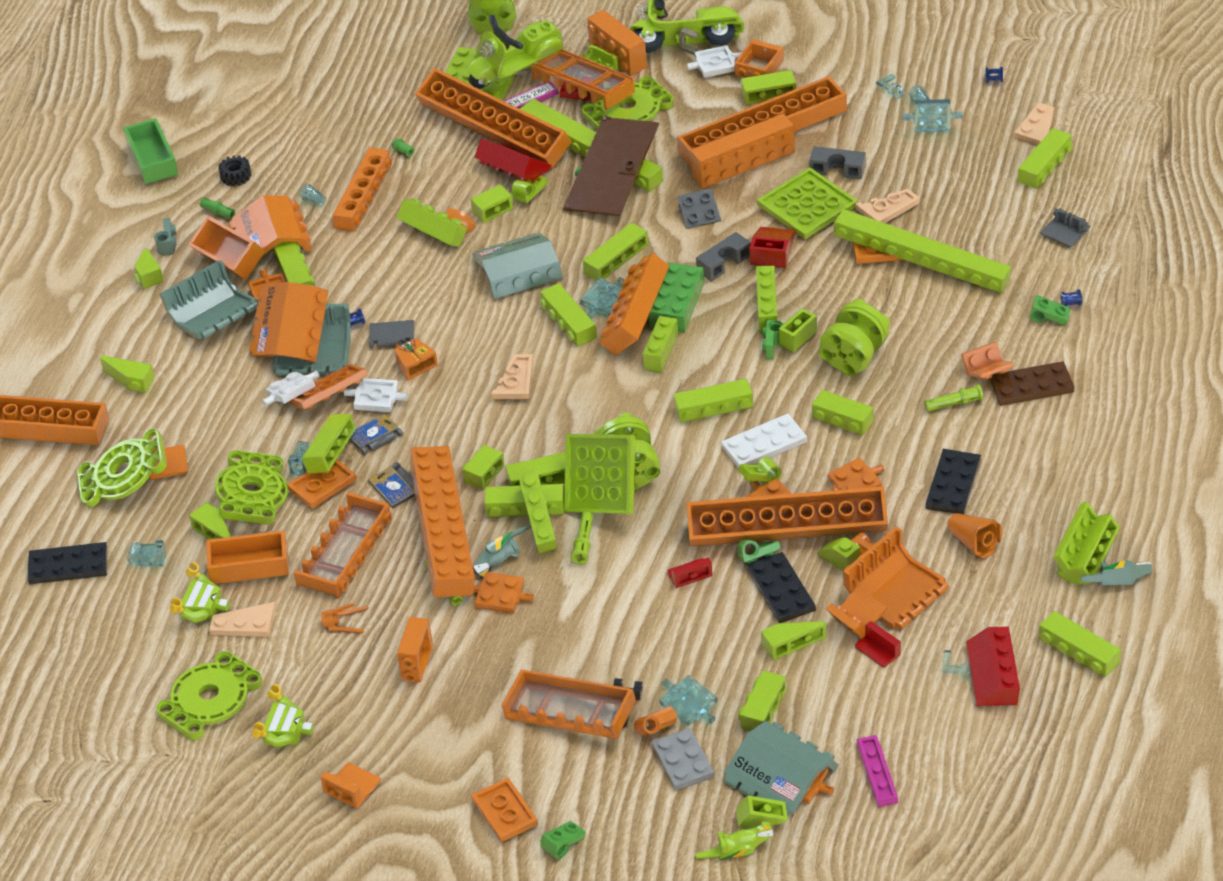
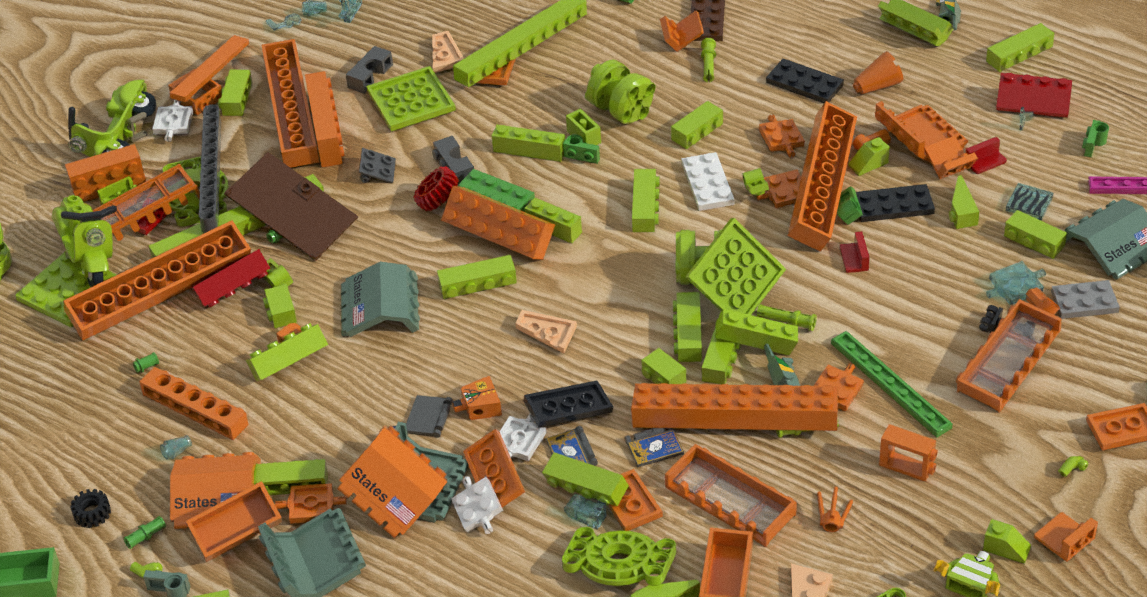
camera: 75 degrees left, 0 degrees up
tile [504,81,559,109] -> none
clear light blue plate [580,277,624,320] -> none
lime brick [582,222,649,283] -> none
red slope [749,227,795,268] -> none
none -> lime arm [130,562,163,579]
none -> orange tile [170,35,249,102]
none -> dark grey beam [199,105,221,233]
none -> red gear [413,166,459,211]
none -> black plate [523,380,613,428]
none -> bright green tile [831,331,953,438]
none -> lime slope [983,519,1031,564]
none -> clear light blue tile [1006,183,1054,221]
none -> lime arm [1058,456,1088,477]
none -> bright green plate [1082,120,1109,157]

